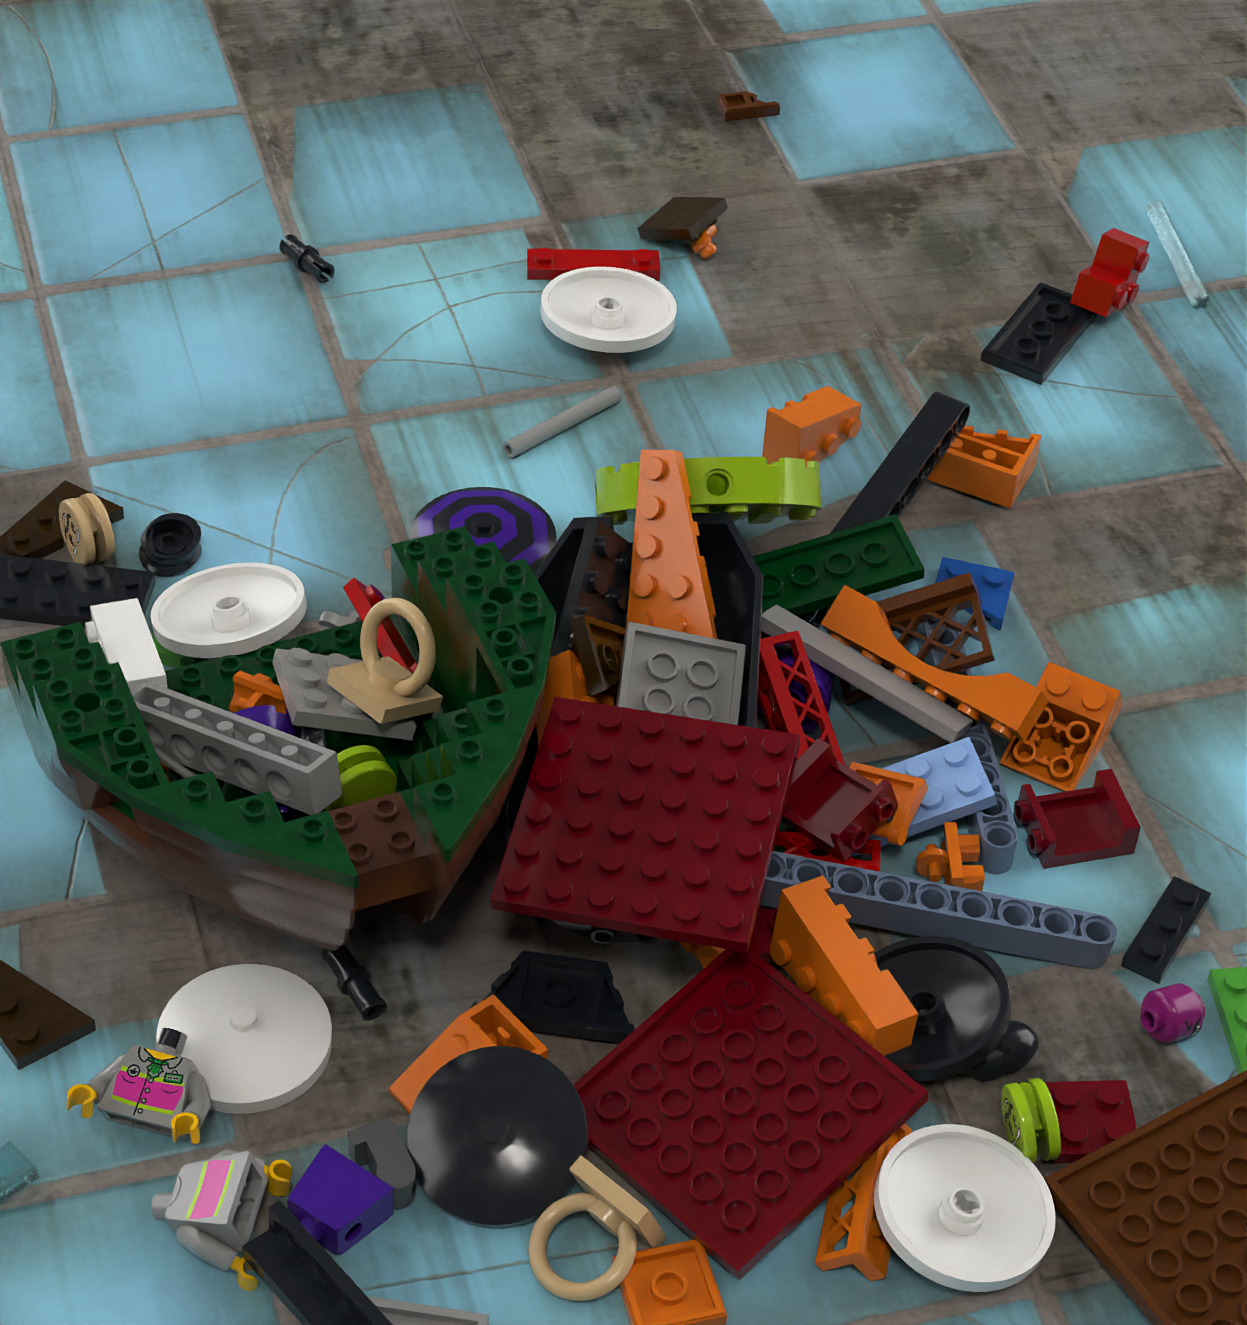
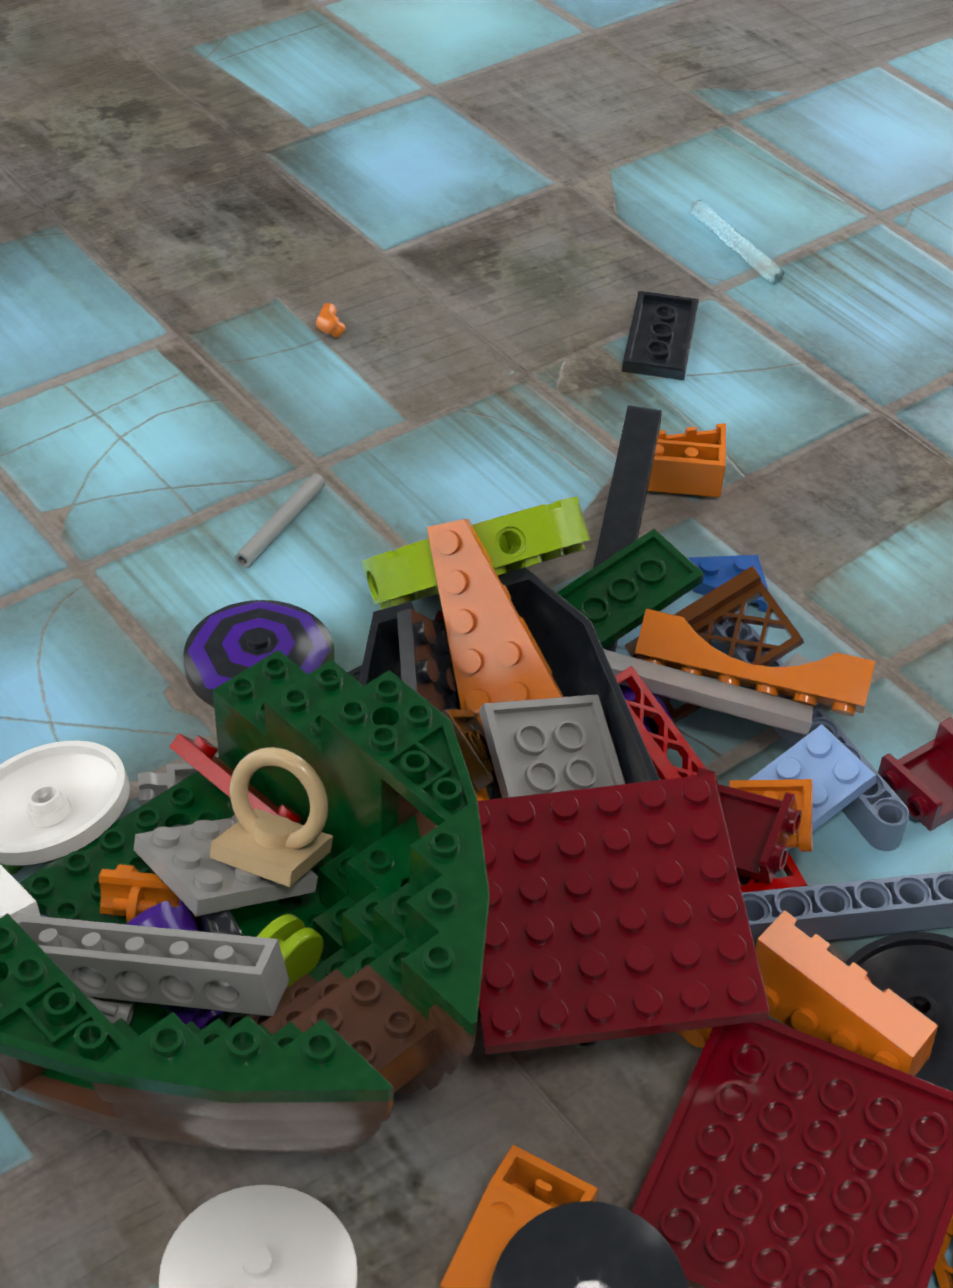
camera: 20 degrees left, 0 degrees up
black pin [321,944,387,1021] -> none
black wing [470,950,635,1043] -> none
red plate [527,248,660,281] -> none
white dish [540,267,677,353] -> none
dark brown tile [637,197,728,244] -> none
reddish brown tile [716,91,780,121] -> none
orange wedge [762,386,861,467] -> none
orange hips [915,822,985,891] -> none
orange slope [999,662,1122,792] -> none
red brick [1070,228,1150,317] -> none

